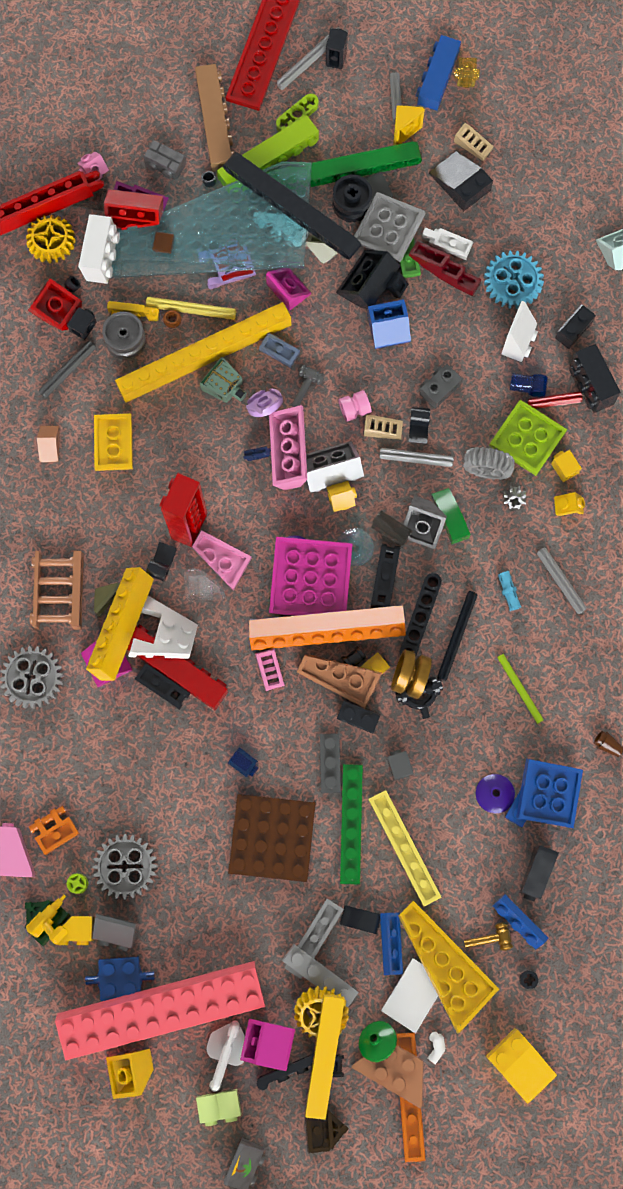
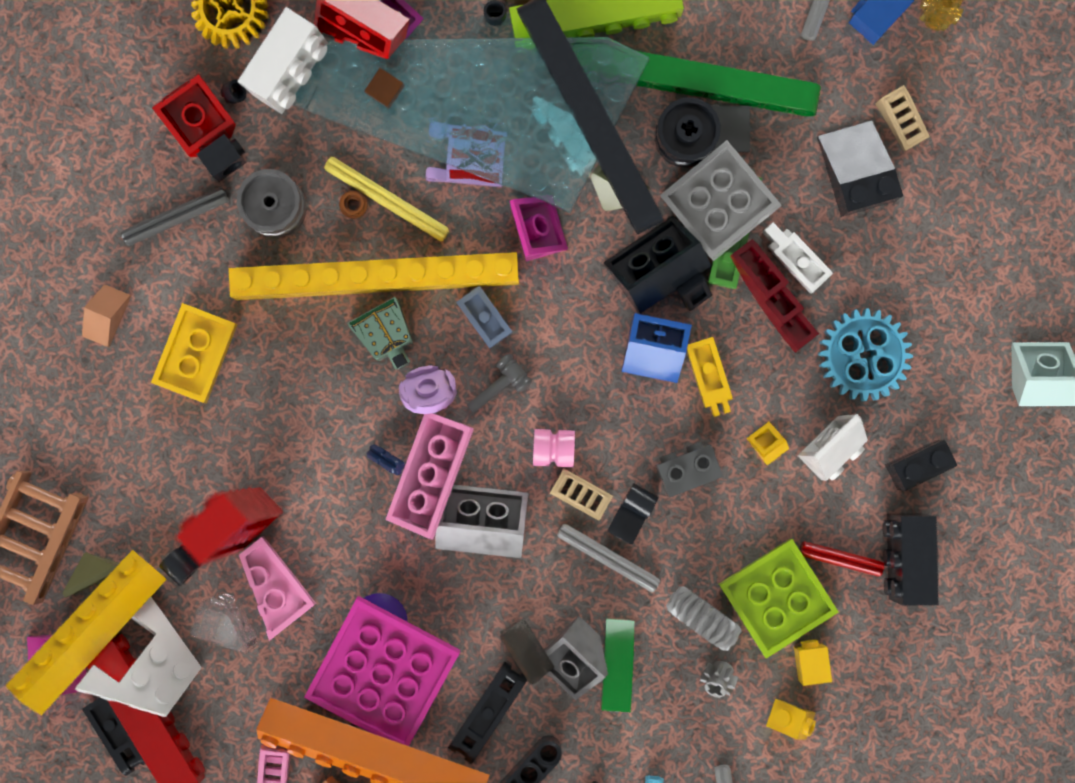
camera: 25 degrees right, 10 degrees up
yellow hinge [107,301,160,321] -> none
yellow brick [326,481,357,512] -> none
clear light blue dish [337,528,374,566] -> none
yellow slope [393,105,425,145] -> none
clear blue piece [509,373,548,397] -> none
none -> yellow hinge [686,337,733,417]
none -> yellow slope [747,422,789,465]

